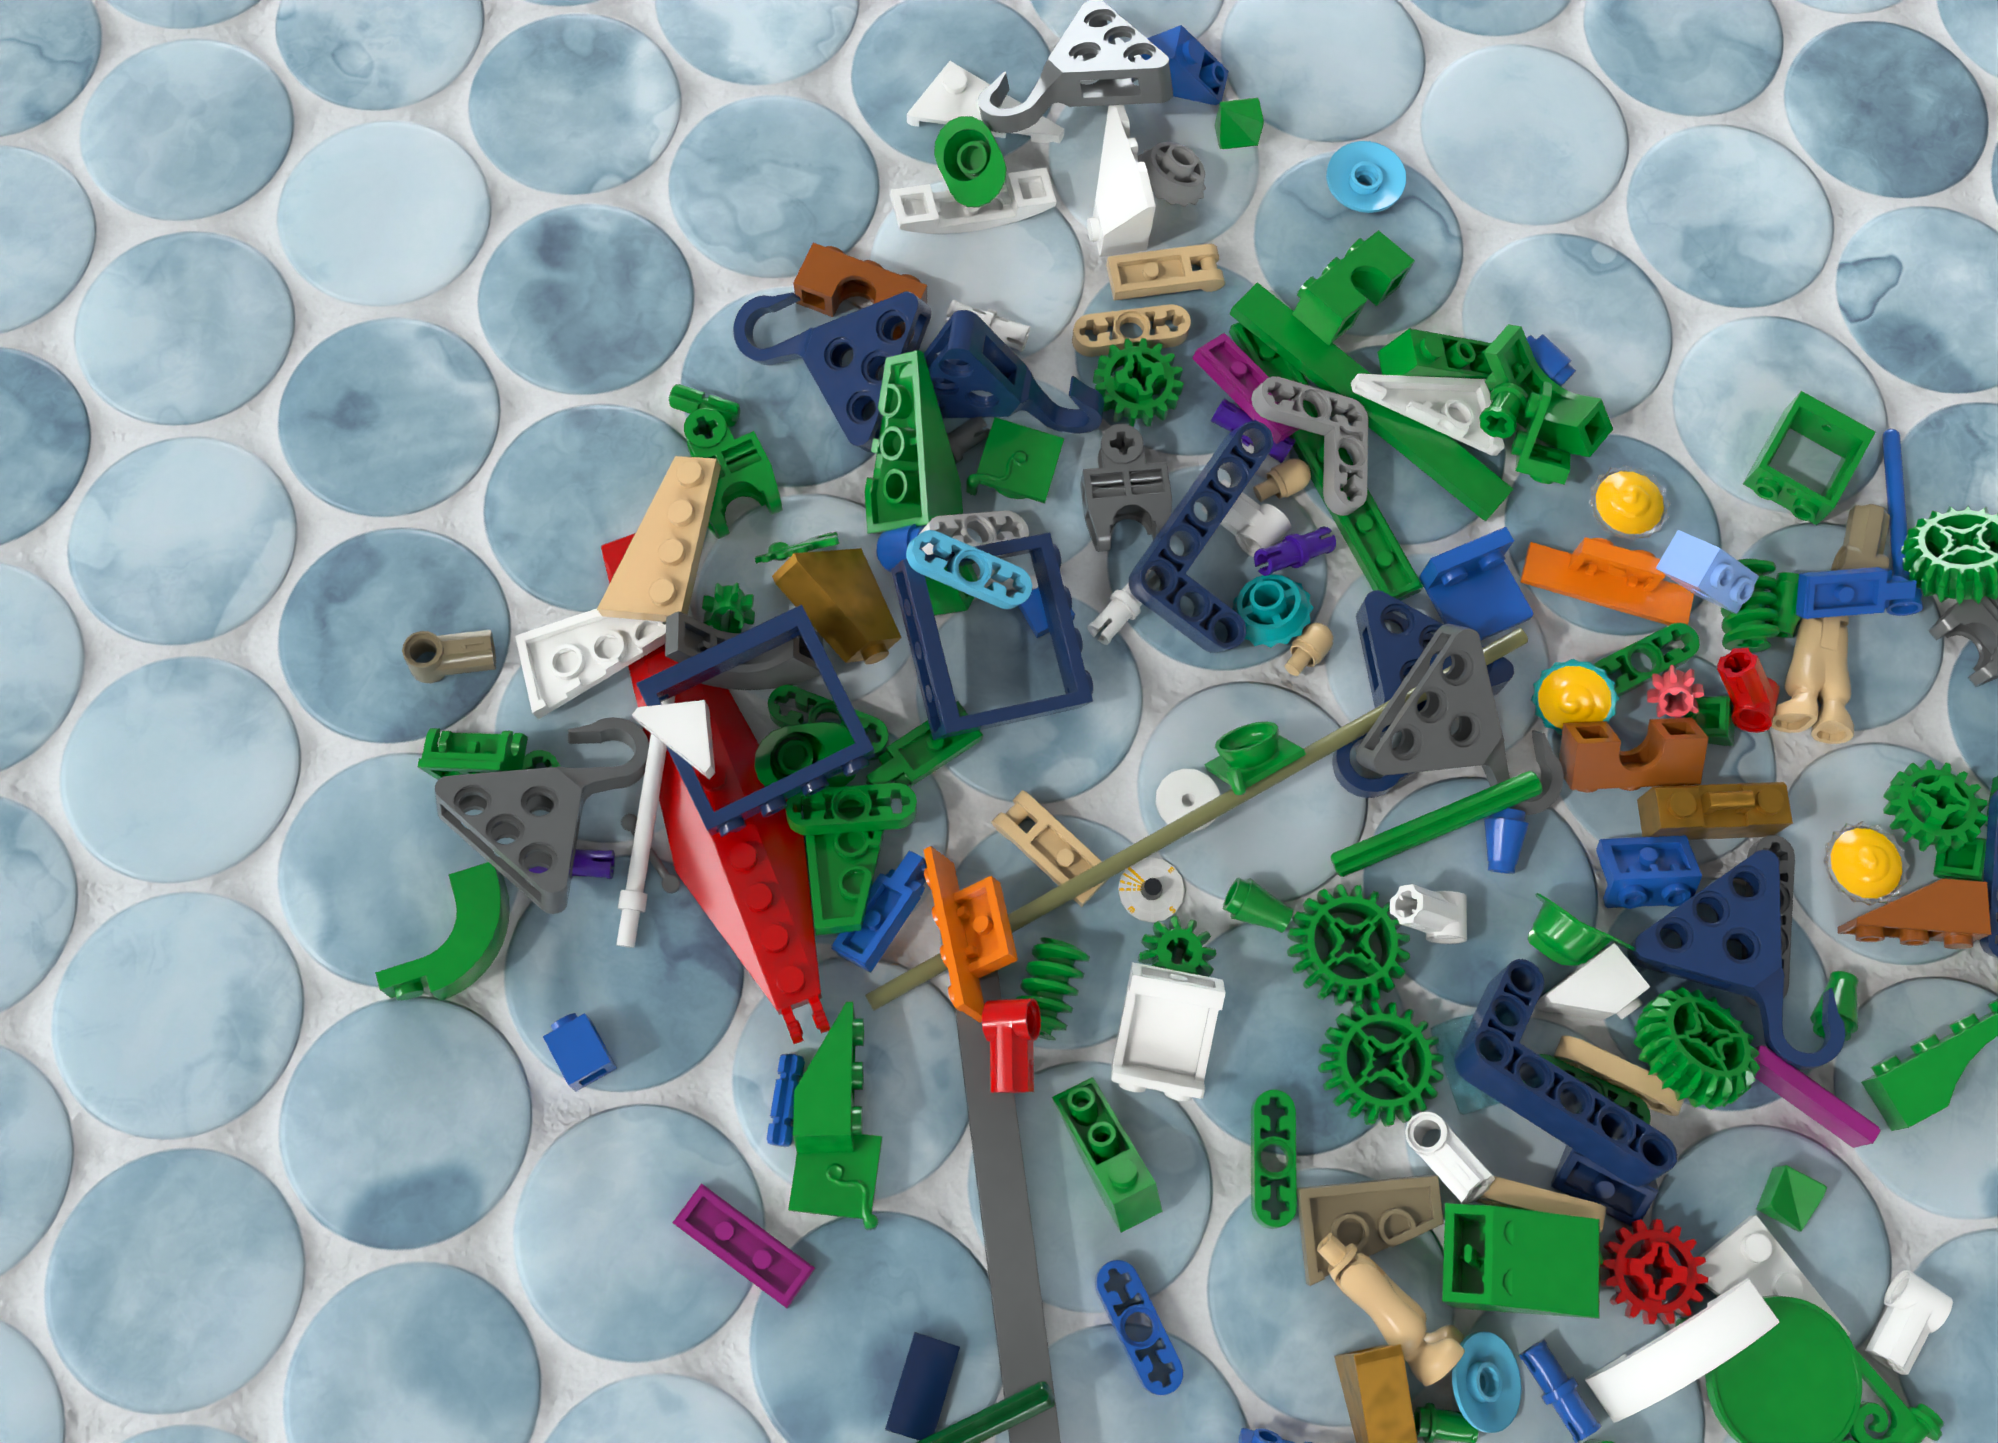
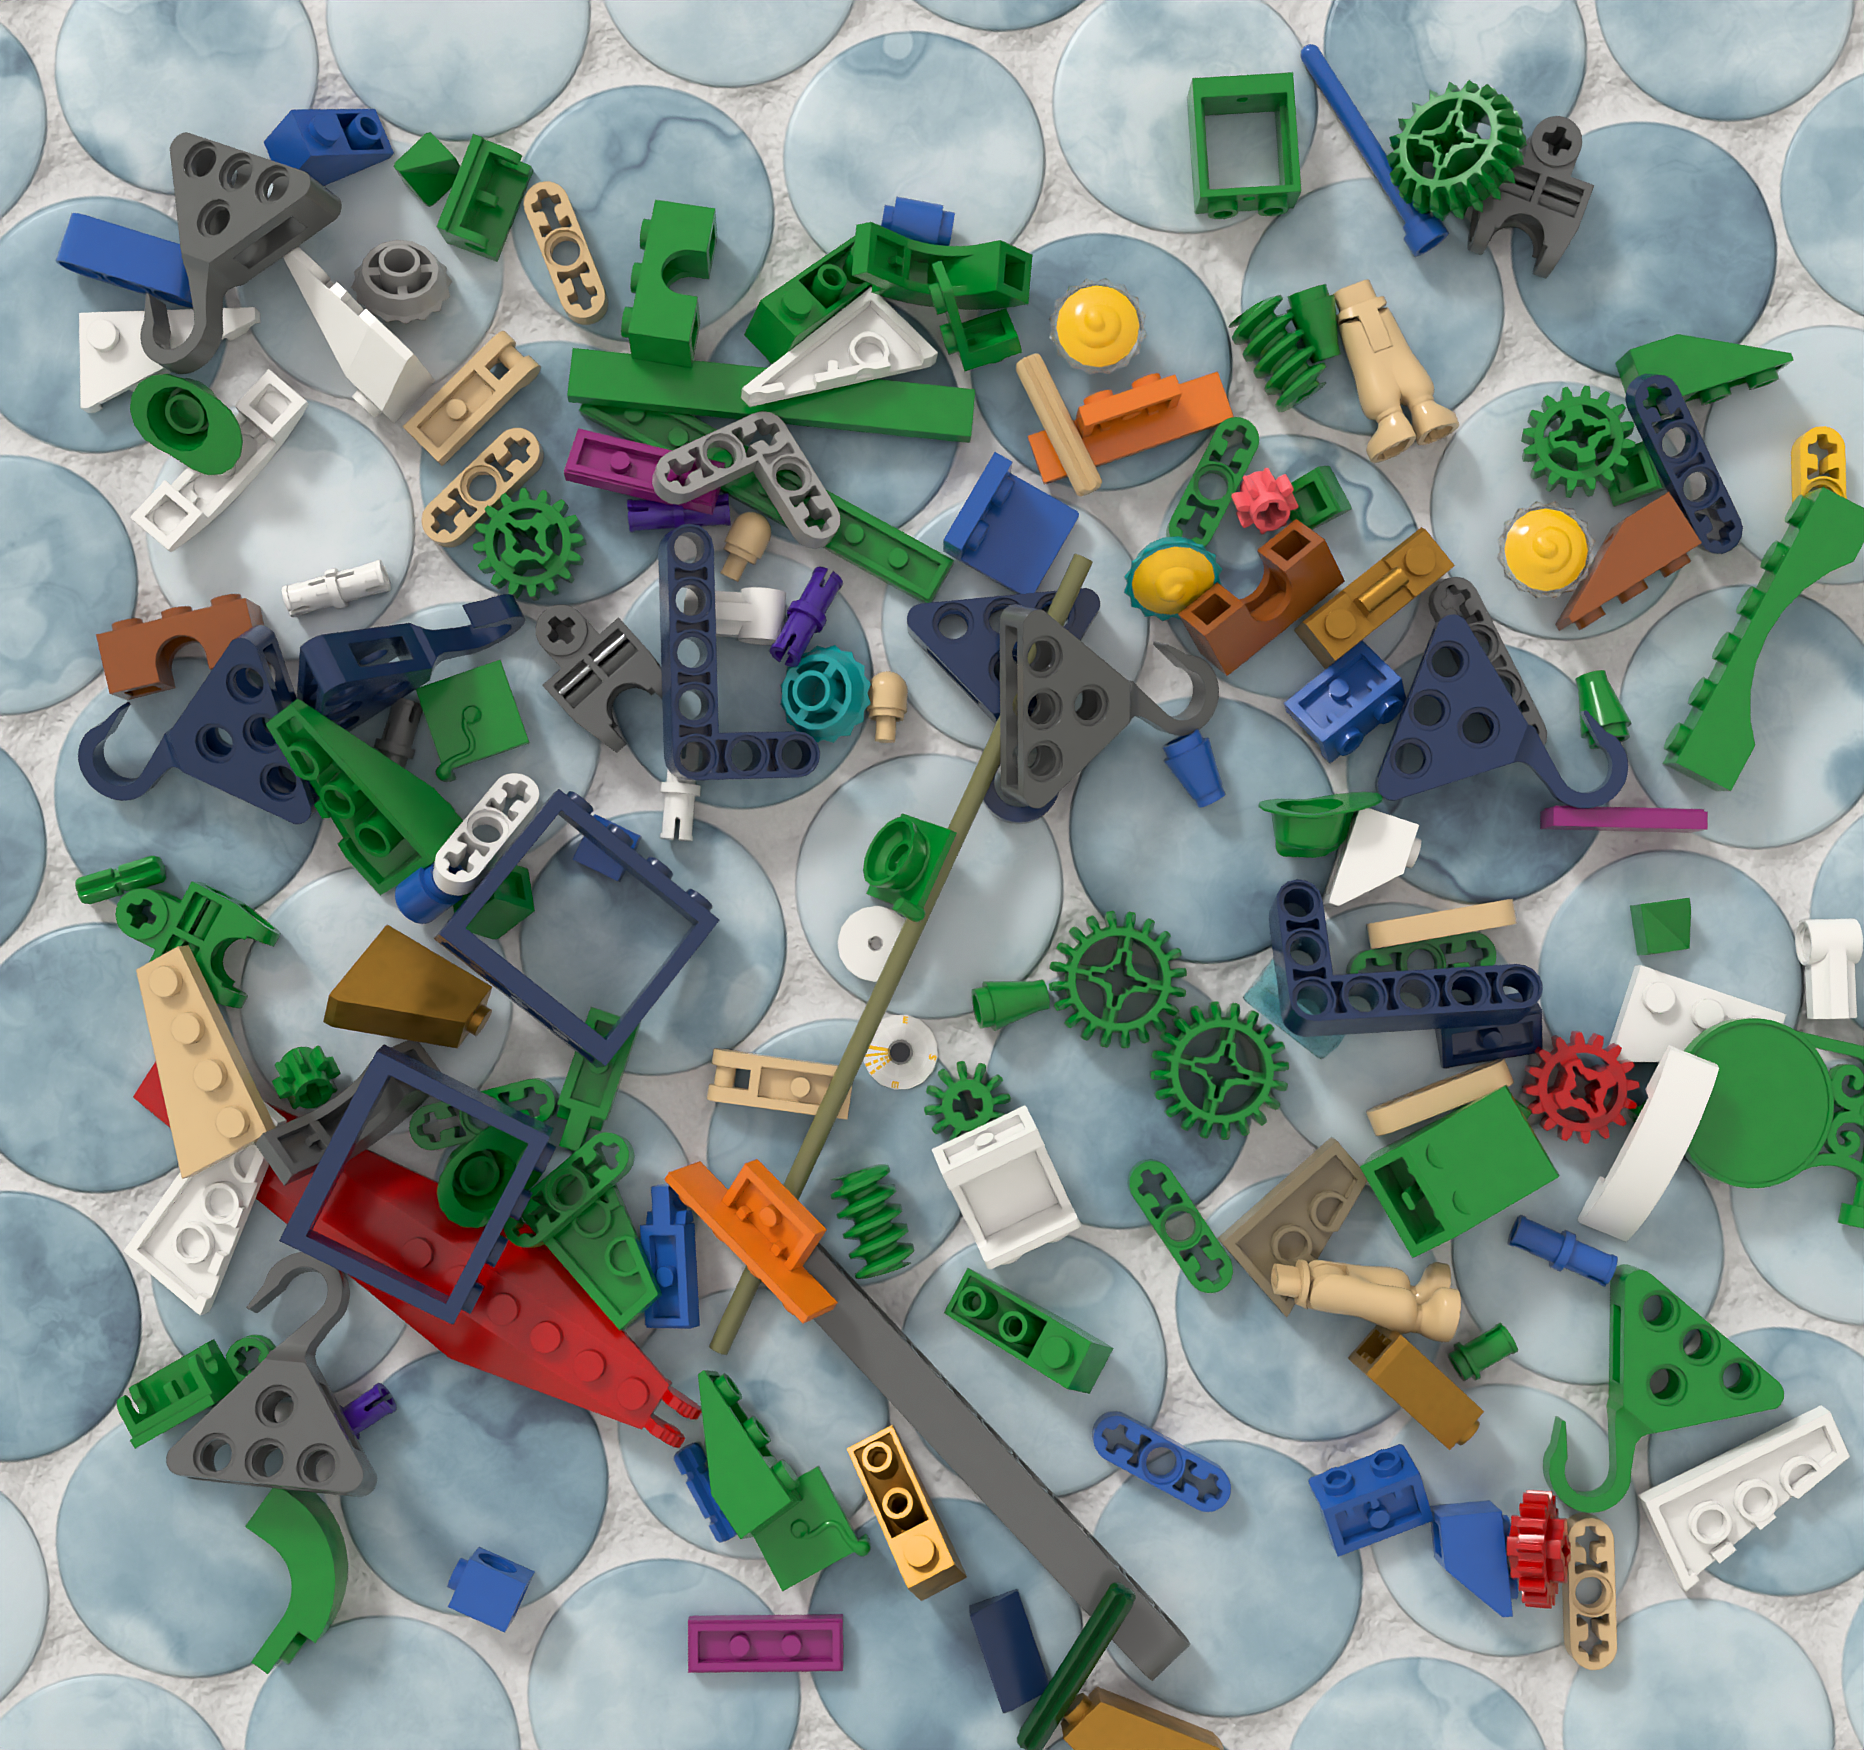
camera: 30 degrees left, 15 degrees up
dark tan piece [402,630,496,684] -> none
white bar [616,696,675,948] -> none
dark grey hinge [621,814,680,894] -> none
white slope [632,700,715,779] -> none
green piece [755,531,840,564] -> none
medium azure beam [906,530,1032,609] -> none
red piece [982,998,1041,1093] -> none
medium azure dish [1326,141,1406,213] -> none
green axle [1331,771,1543,877] -> none
white piece [1390,884,1467,944] -> none
white piece [1405,1111,1495,1204] -> none
medium azure dish [1452,1331,1521,1433] -> none
green bush [1479,383,1529,439] -> none
green gear [1633,987,1760,1110] -> none
light blue brick [1656,530,1759,614] -> none
red piece [1717,648,1780,733] -> none
blue hinge [1796,567,1917,619] -> none
dark tan piece [1831,504,1890,571] -> none
none -> blue beam [56,213,193,308]
none -> green hinge [436,134,533,262]
none -> tan beam [524,181,608,325]
none -> pearl gold slope [847,1425,967,1601]
none -> tan axle [1016,353,1102,496]

